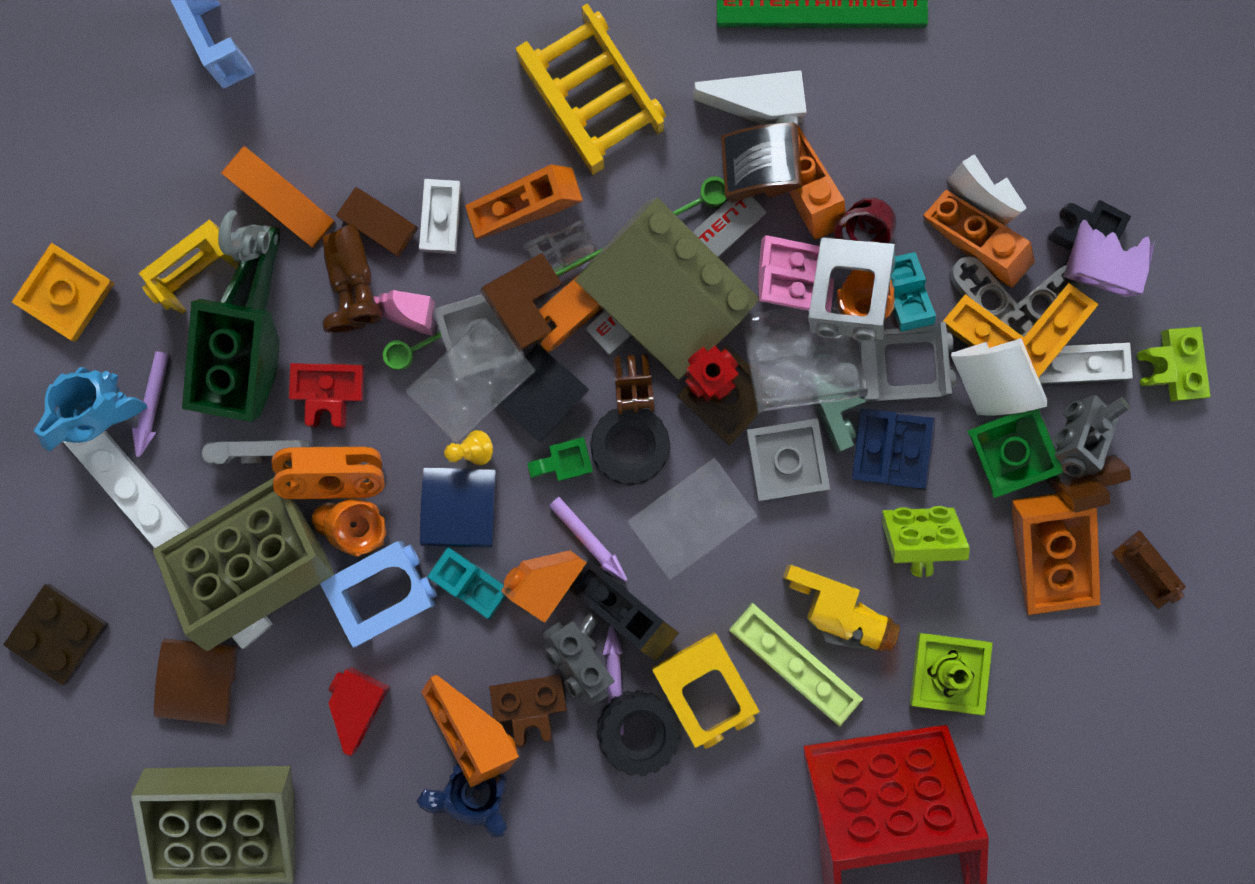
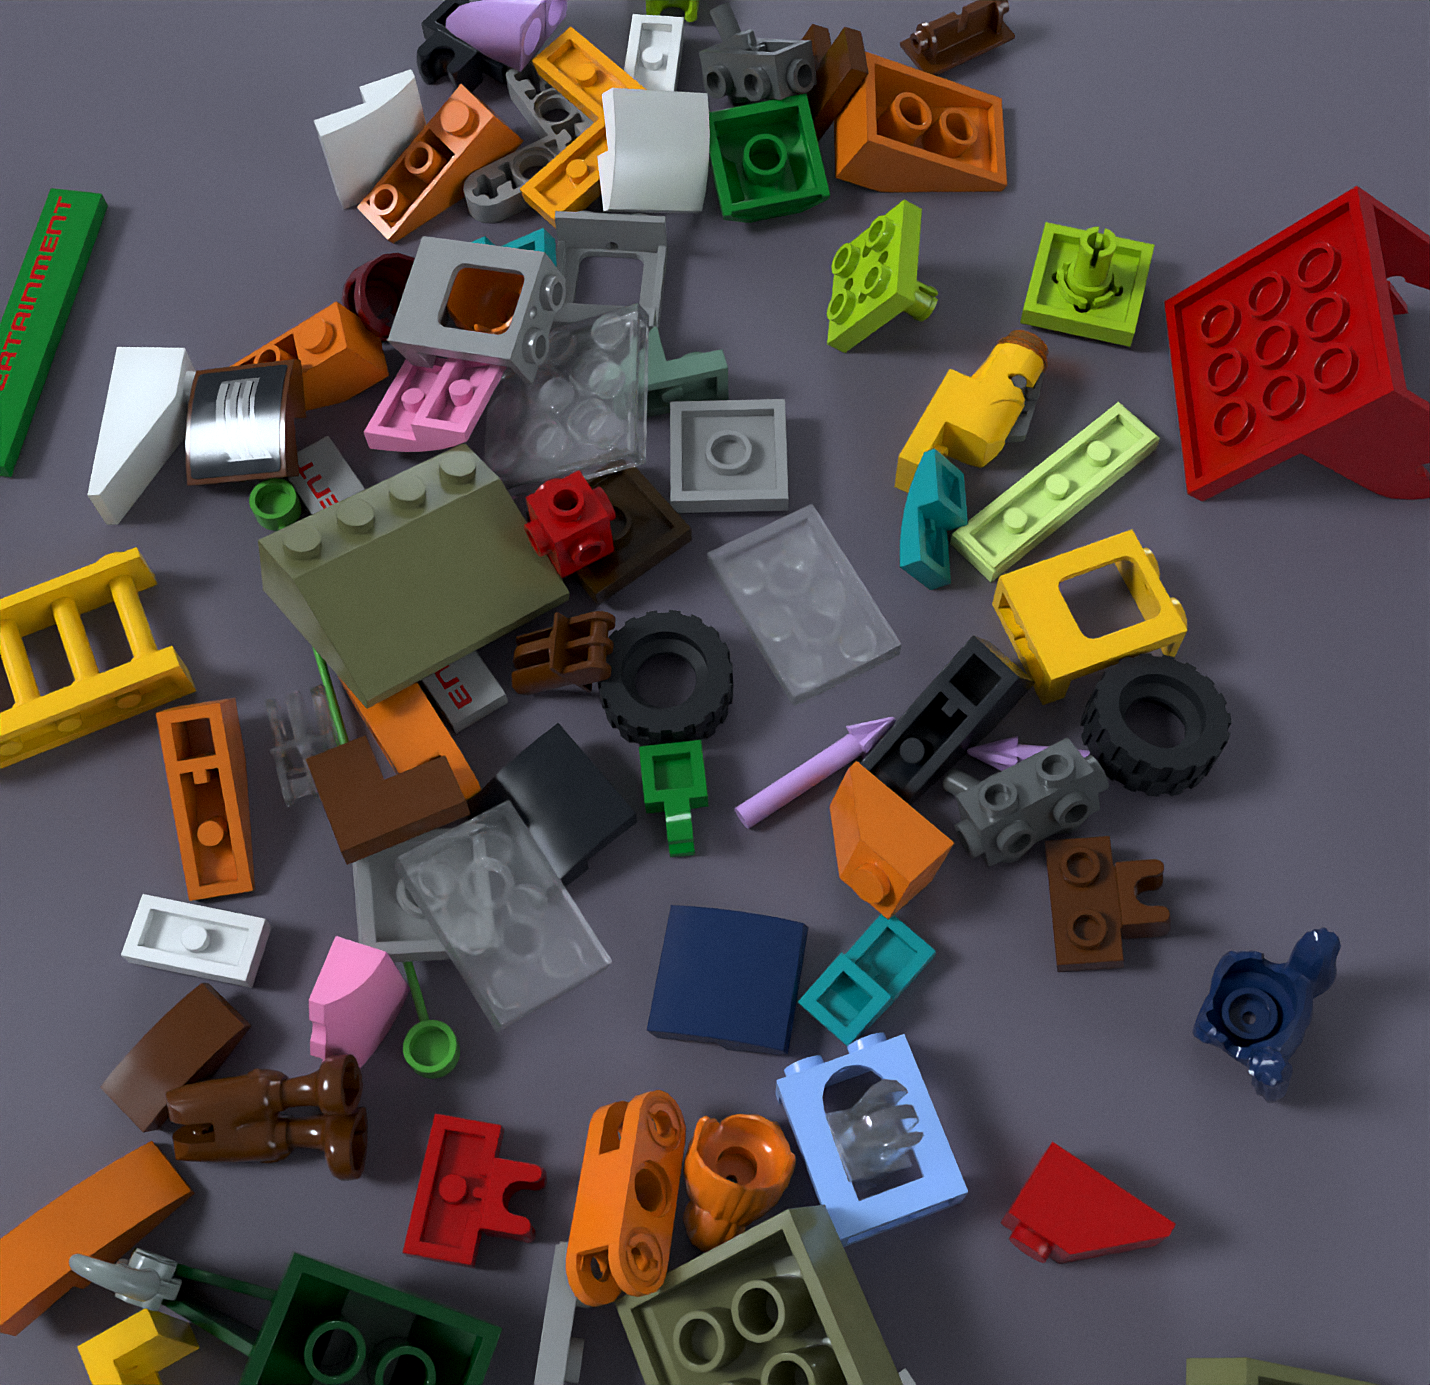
camera: 80 degrees left, 20 degrees down
orange slope [421,675,519,787] -> none
yellow piece [444,430,493,465] -> none
dark blue slope [852,409,936,490] -> none
none -> clear arm [825,1079,924,1192]
none -> teal slope [900,448,968,590]

